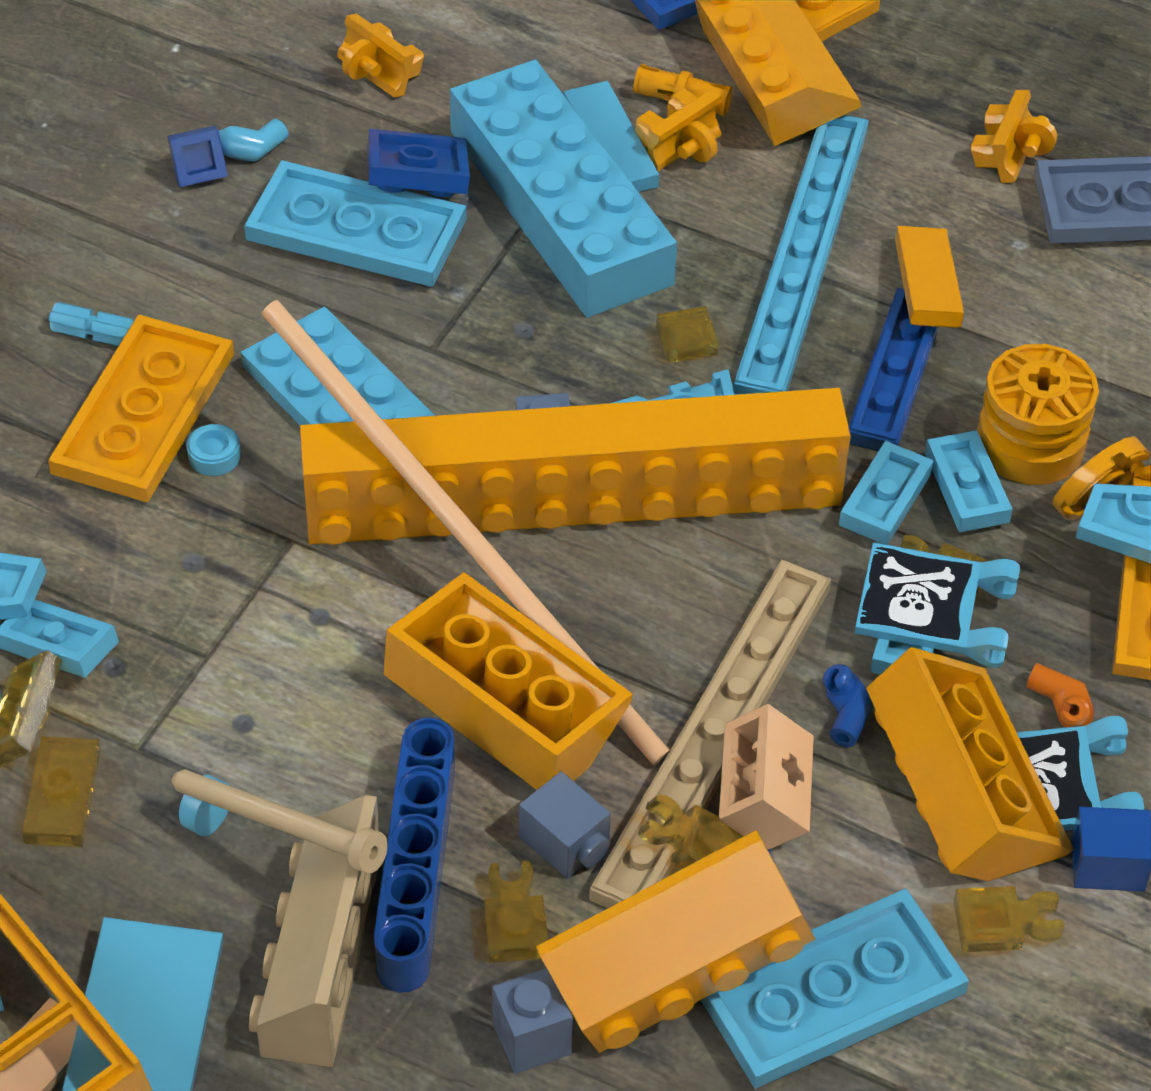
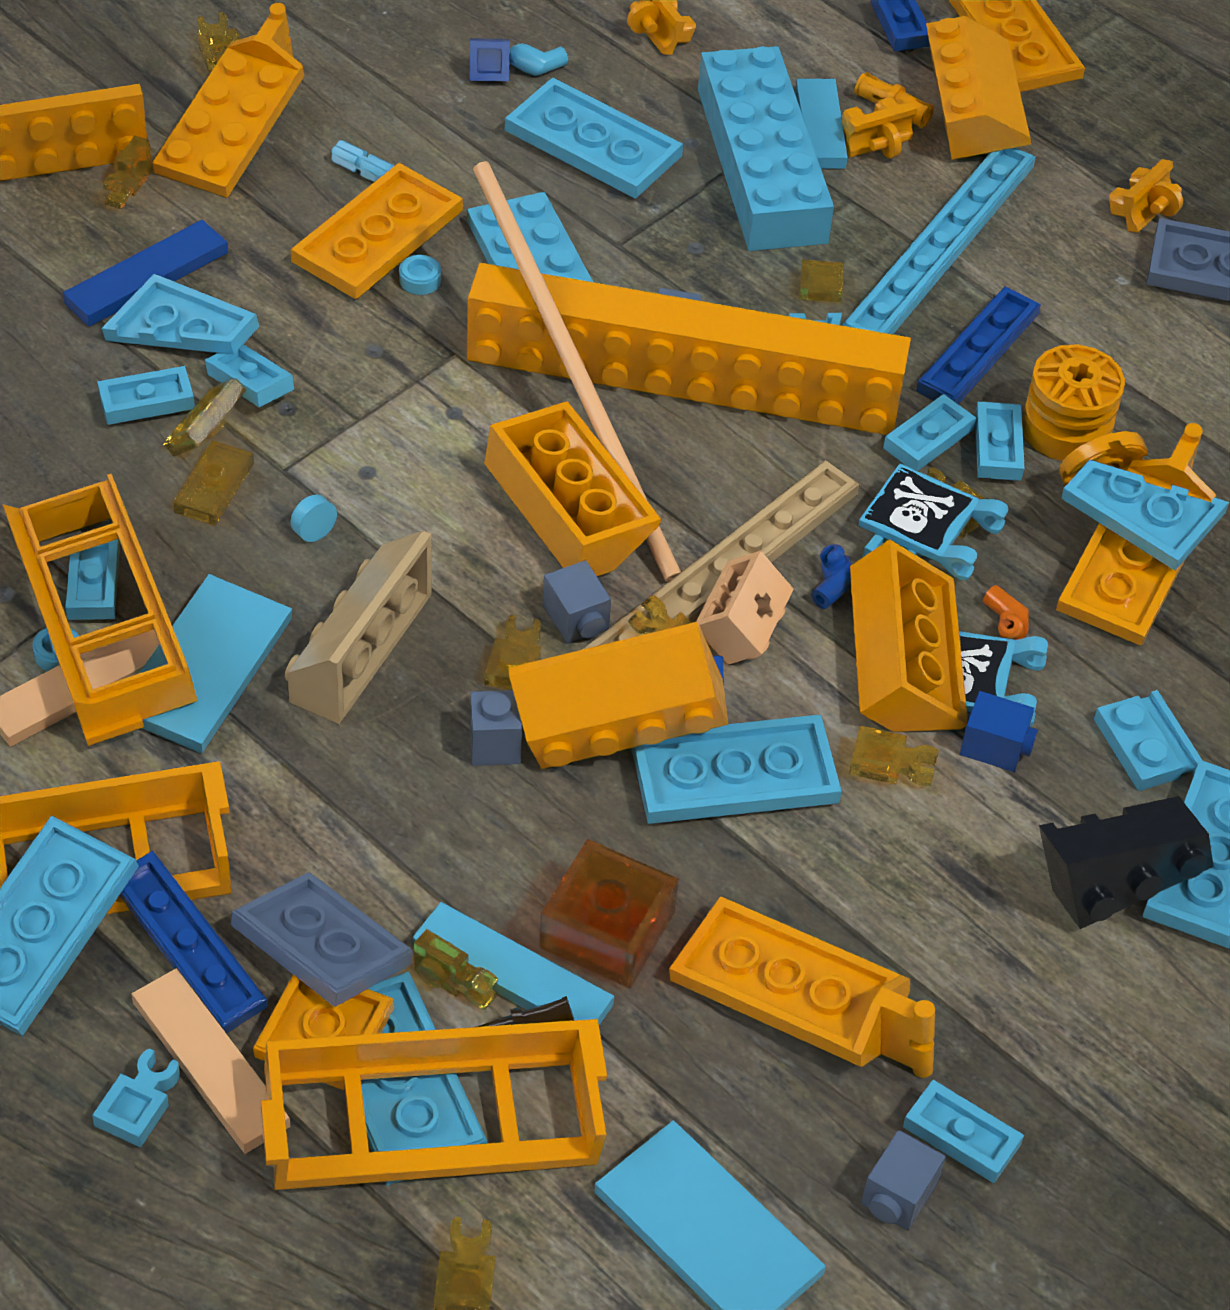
camera: 15 degrees right, 0 degrees up
tan bar [172,769,388,874] -> none
blue plate [367,129,470,197] -> none
blue beam [374,718,455,993] -> none
light orange tile [895,226,964,328] -> none

